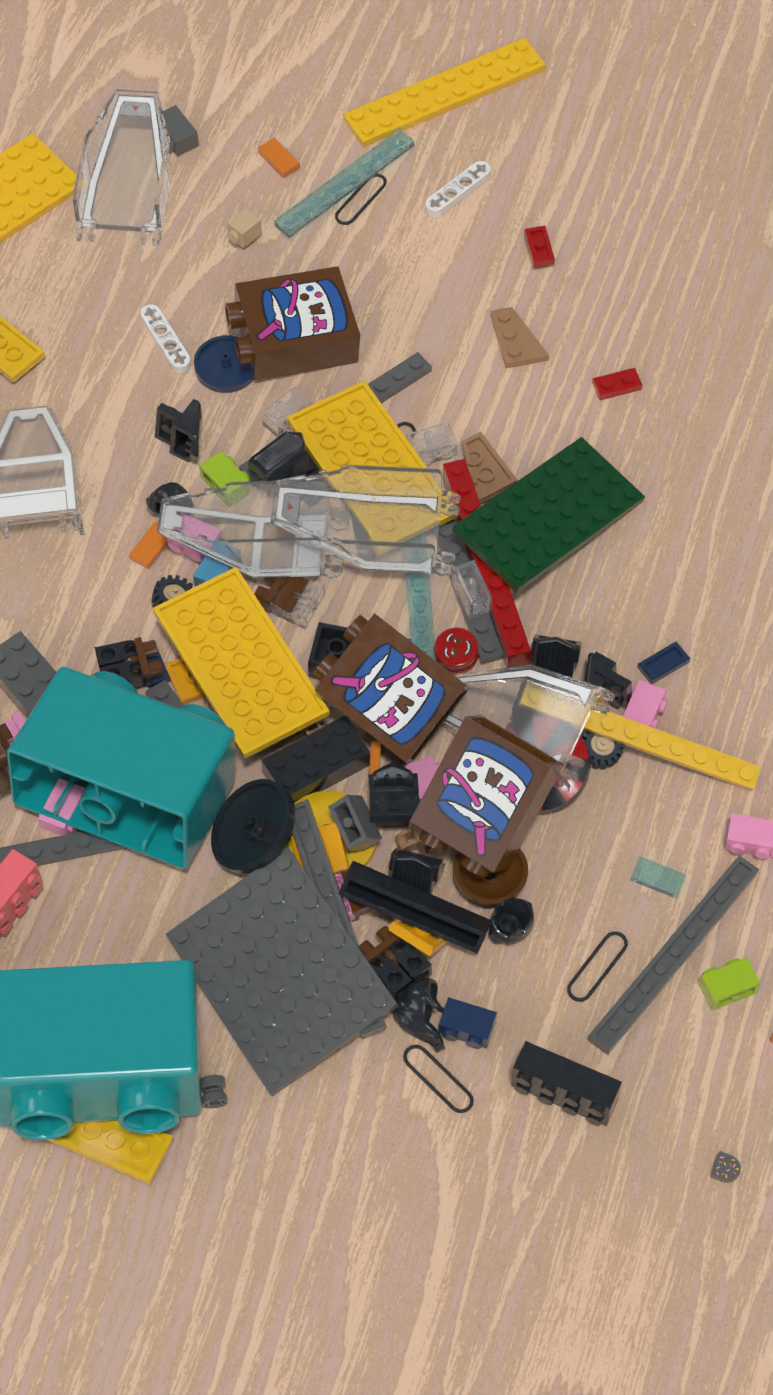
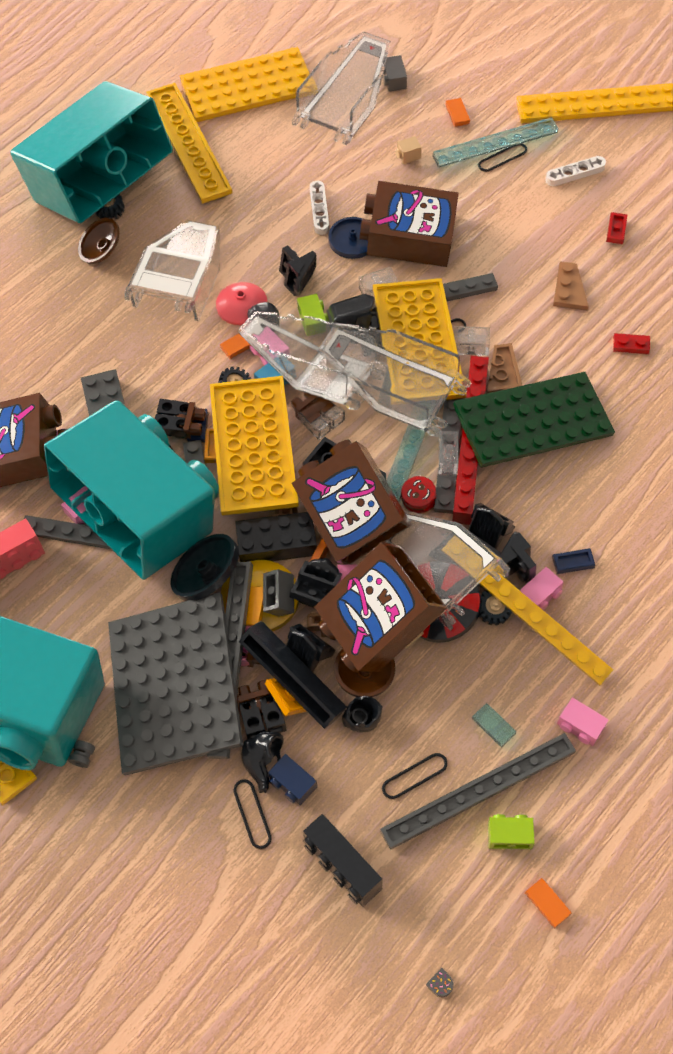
camera: 25 degrees right, 0 degrees up
none -> coral dish [216,282,268,325]

